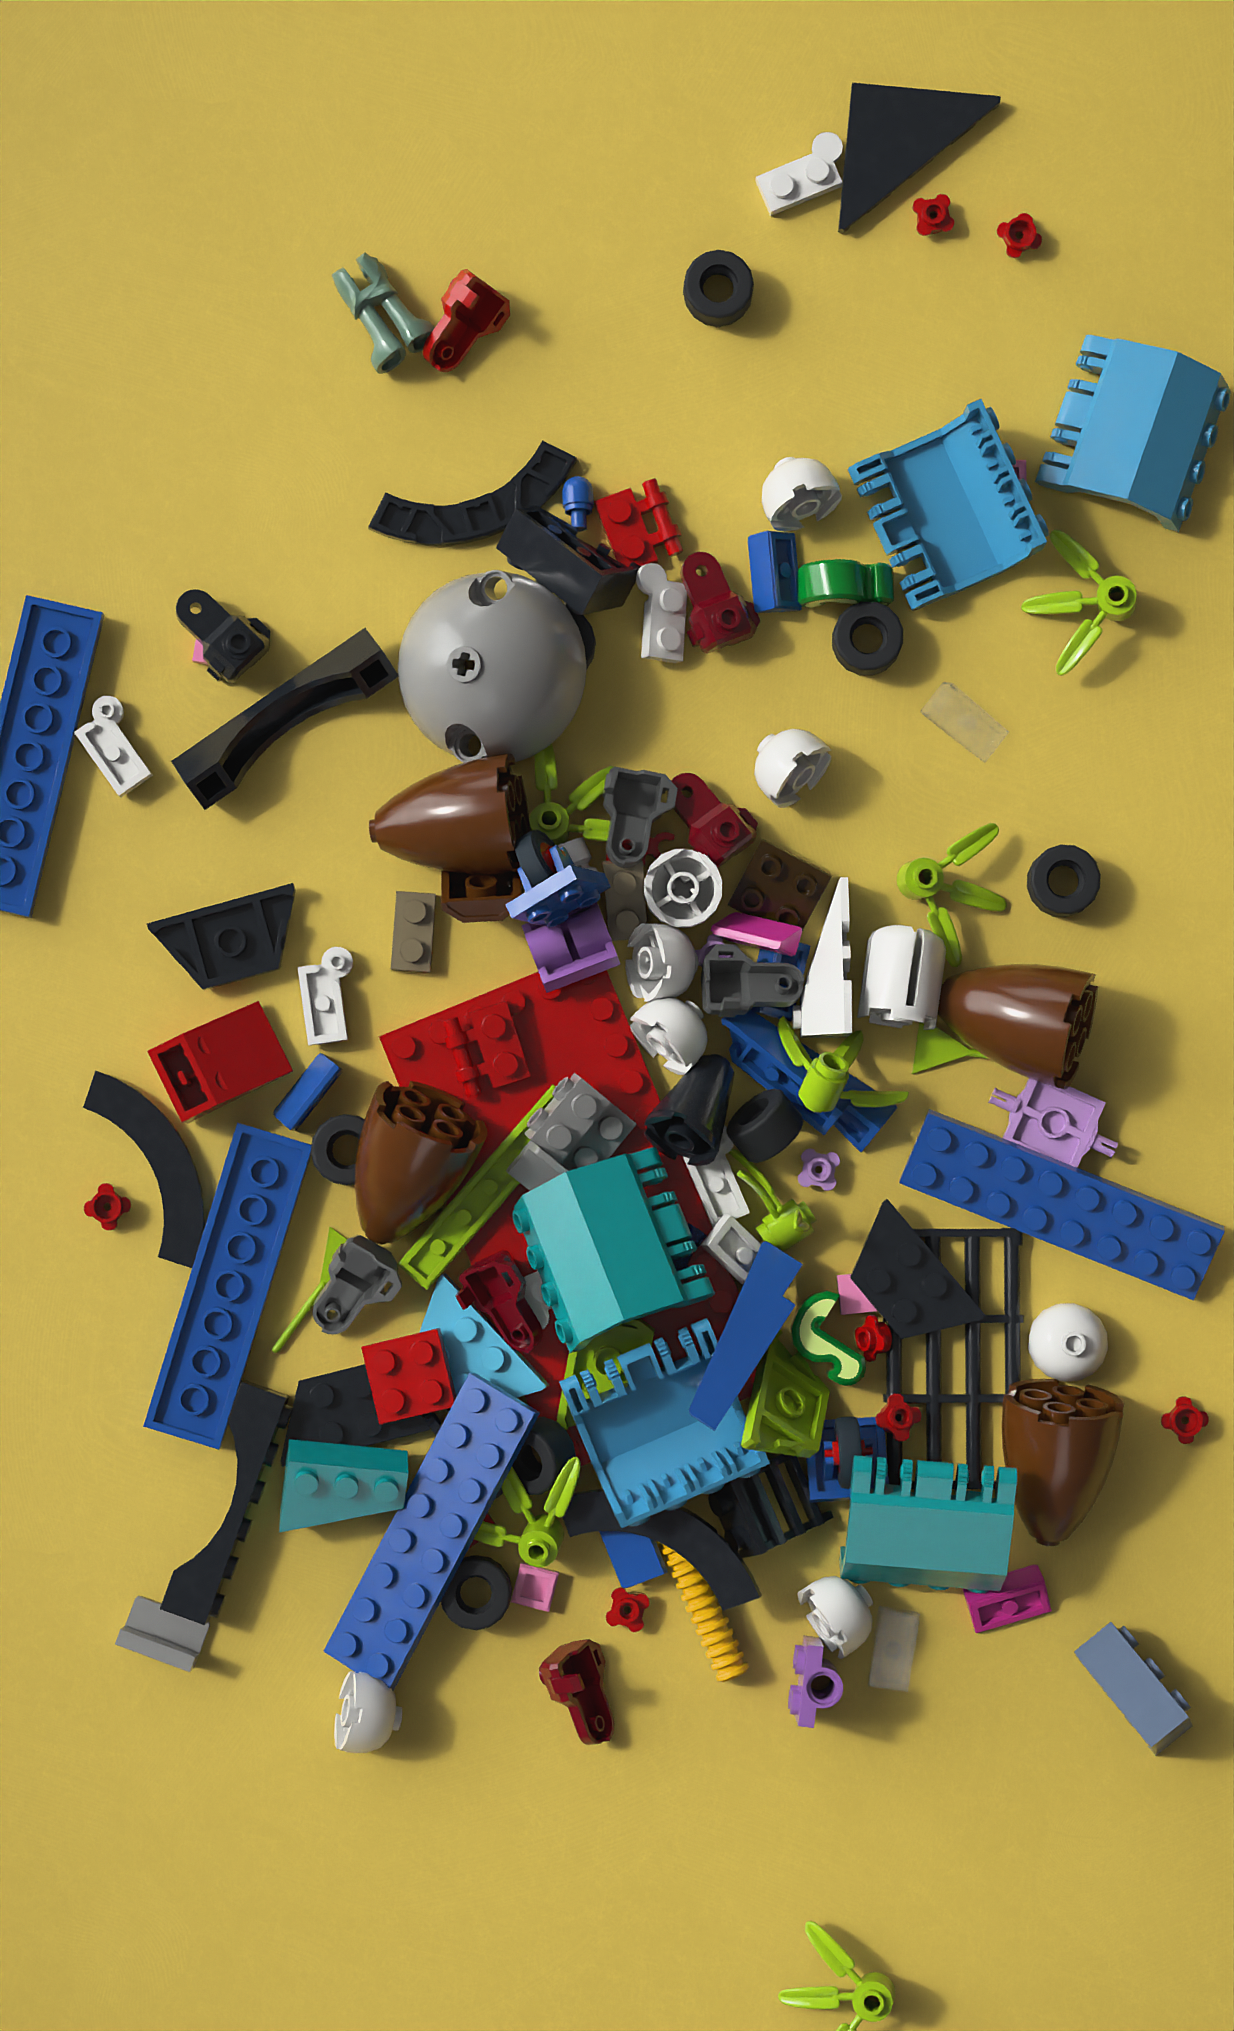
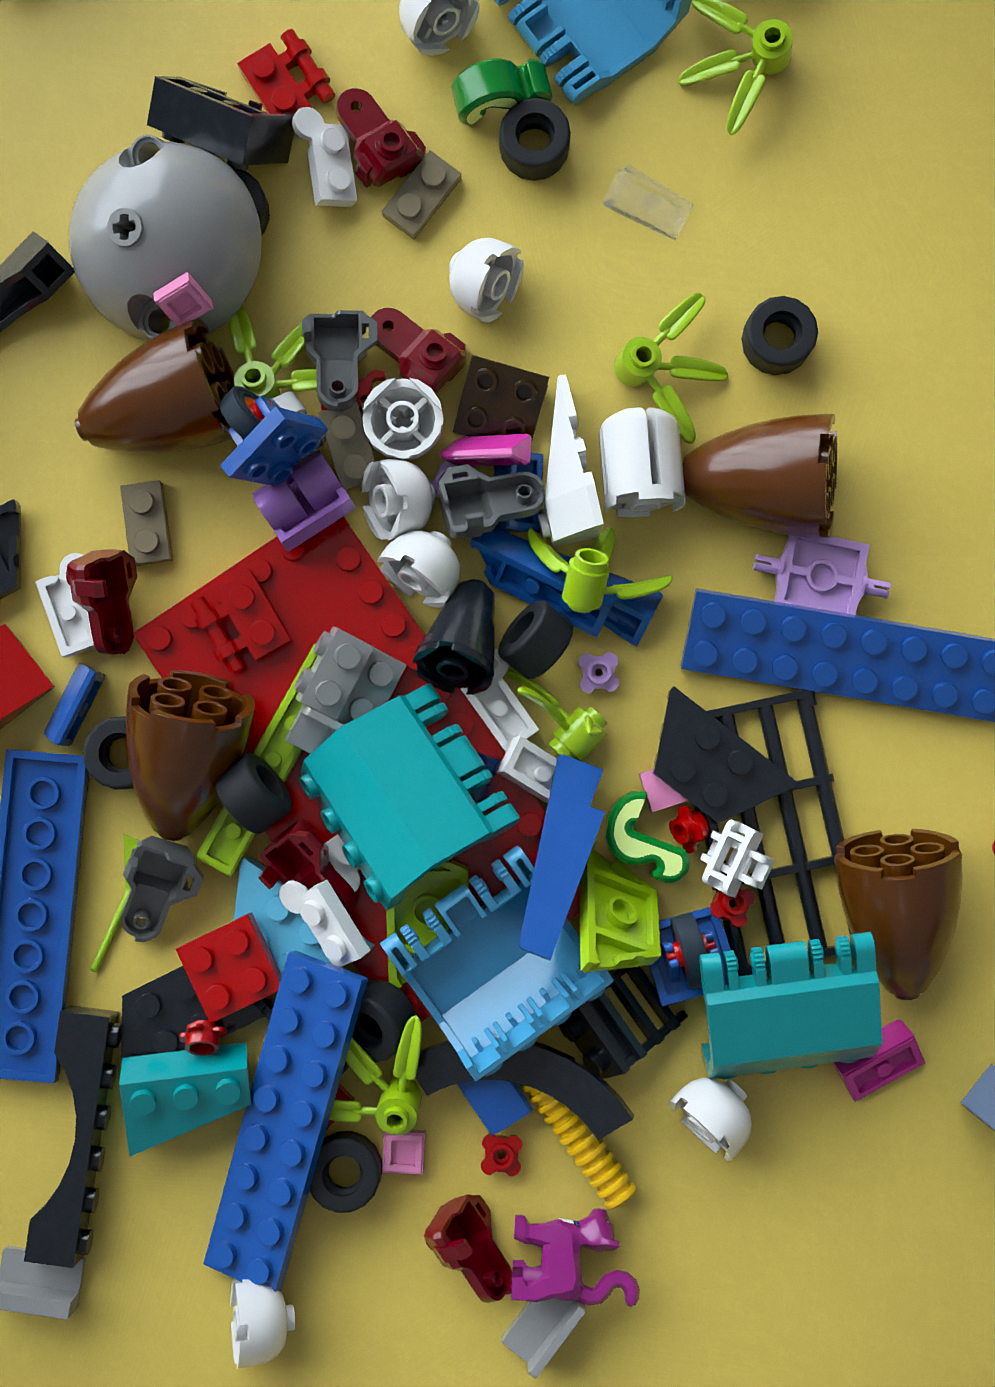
camera: 15 degrees left, 0 degrees up
black tile [368,440,577,546] -> none
reddish brown slope [441,871,522,923] -> none
blue cylinder [562,476,594,532] -> none
blue slope [748,530,802,613] -> none
medium lavender plate [788,1635,843,1728] -> none
clear slope [868,1606,920,1692] -> none
lime piece [912,1022,988,1074] -> none
white cylinder [1028,1303,1108,1382] -> none
none -> dark red piece [66,549,138,655]
none -> bright pink tile [153,272,214,326]
none -> red plate [179,1020,227,1055]
none -> black tyre [215,752,292,834]
none -> white hinge [279,880,370,967]
none -> dark tan plate [382,150,462,240]
none -> light grey panel [501,1298,586,1379]
none -> magenta animal [511,1208,640,1307]
none -> white piece [700,819,775,898]

